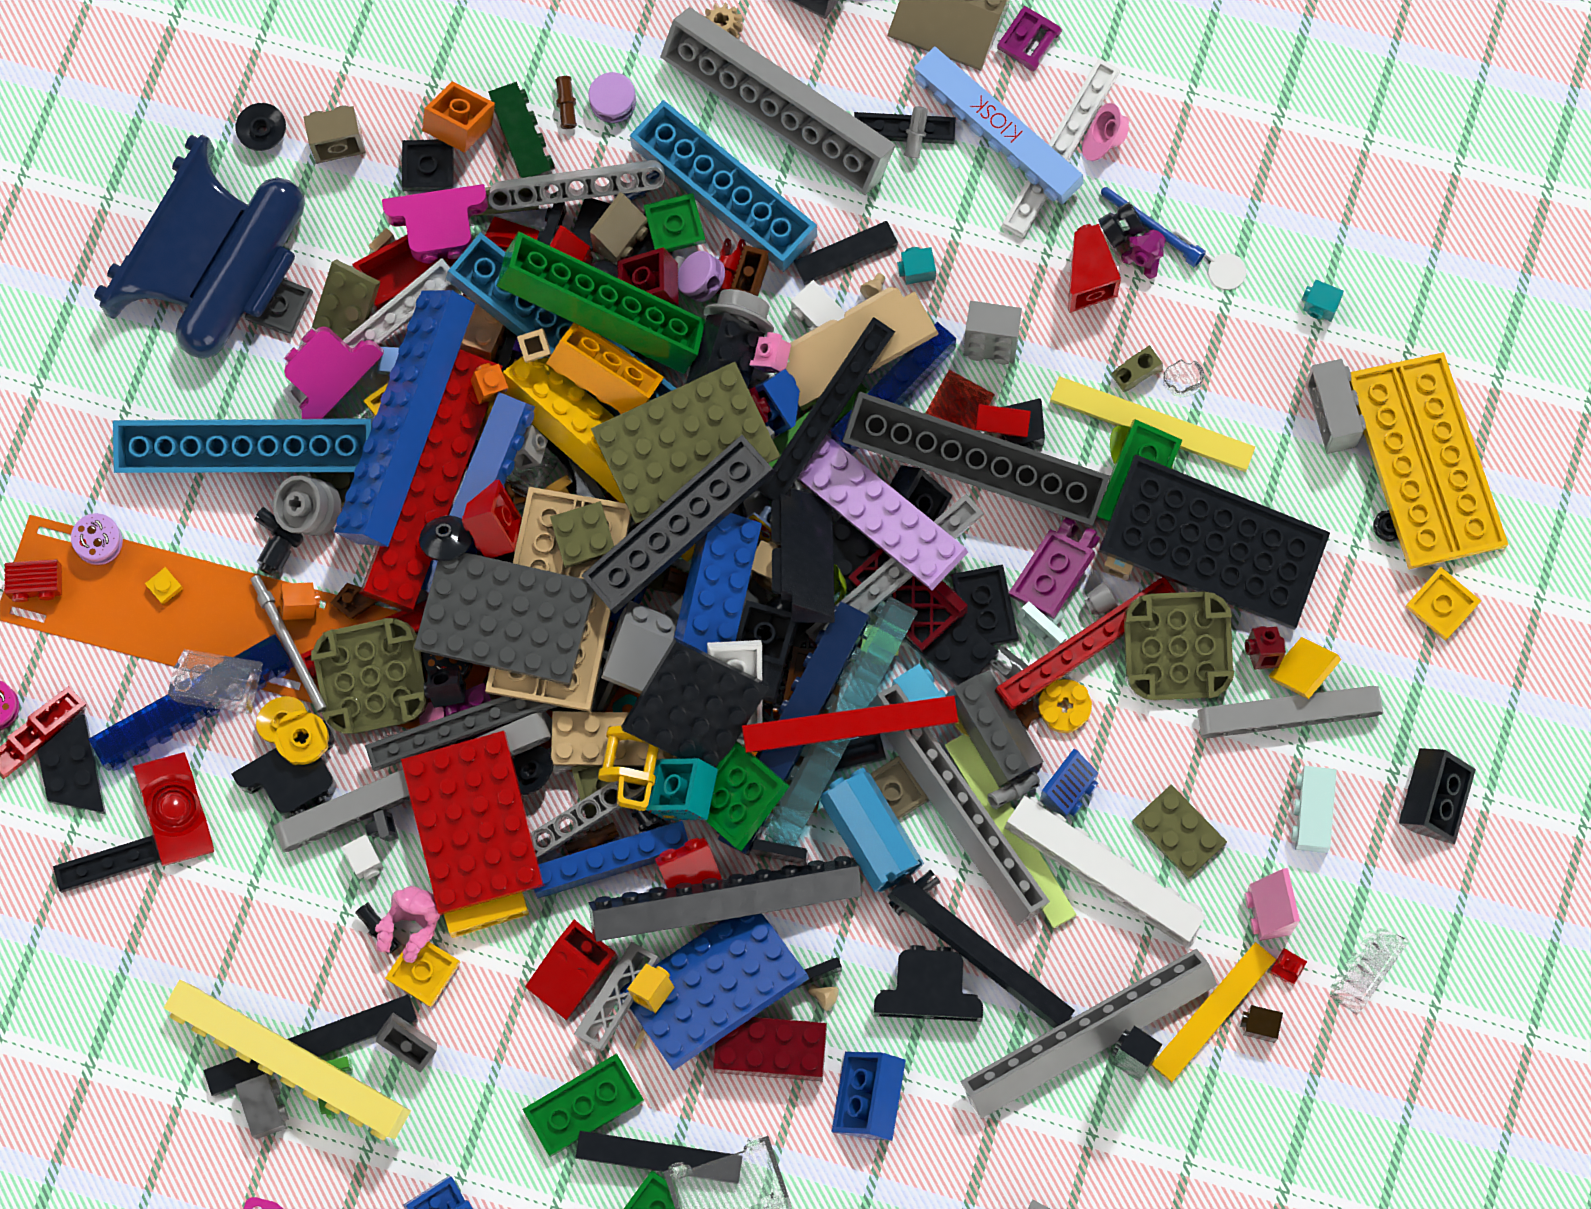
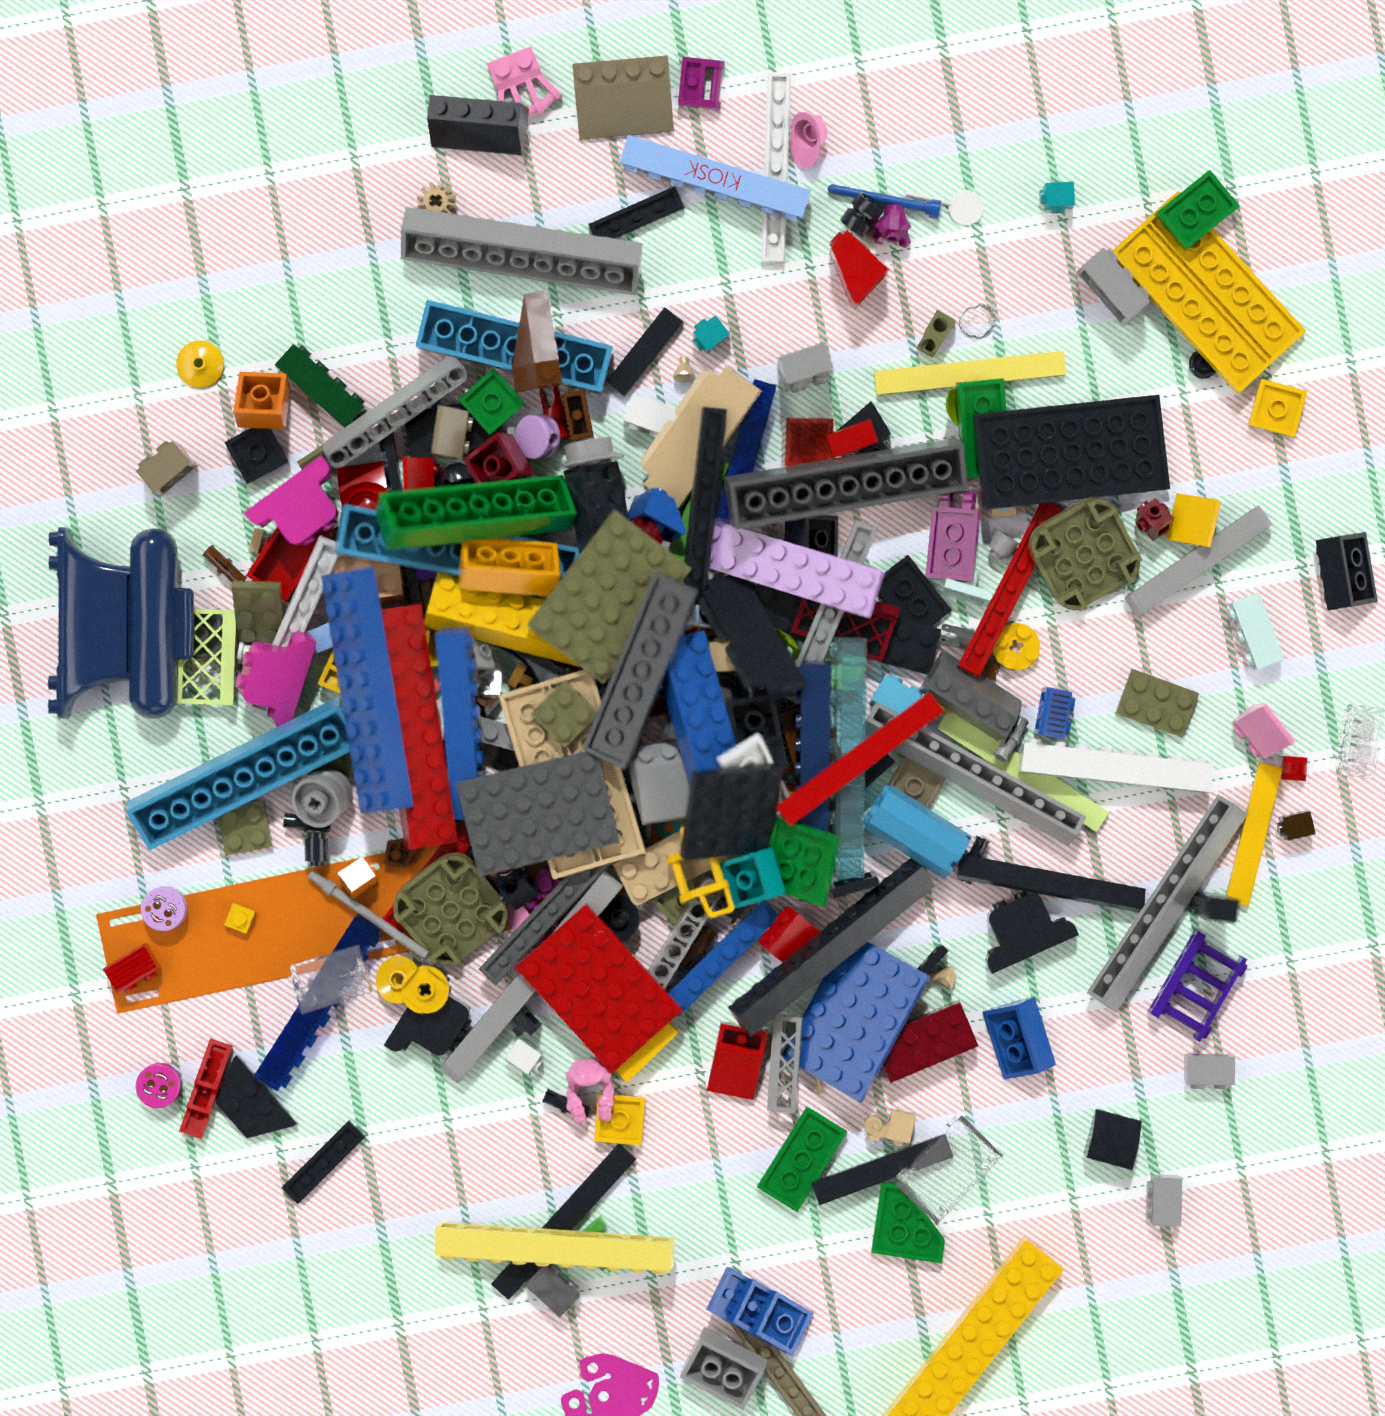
camera: 30 degrees left, 15 degrees up
red slope [133,752,214,867] -> none
black dish [235,103,286,151] -> none
flat silver brick [376,1013,437,1073] -> none
black dish [419,516,472,561] -> none
red slope [462,479,522,558] -> none
orange brick [470,363,508,404] -> none
tan brick [517,329,552,363] -> none
reddish brown pin [555,76,577,129] -> none
lavender head [588,72,636,123] -> none
yellow brick [627,963,675,1013] -> none
bright pink brick [750,332,791,373] -> none
light grey axle [903,106,928,159] -> none
none -> yellow dish [176,340,224,388]
none -> yellowish green fence [177,609,238,705]
none -> reddish brown pin [202,545,247,582]
none -> olive plate [218,800,273,856]
none -> reddish brown wedge [512,290,563,393]
none -> tan brick [864,1108,916,1146]
none -> dark purple fence [1147,929,1248,1042]
none -> green plate [1154,170,1240,251]

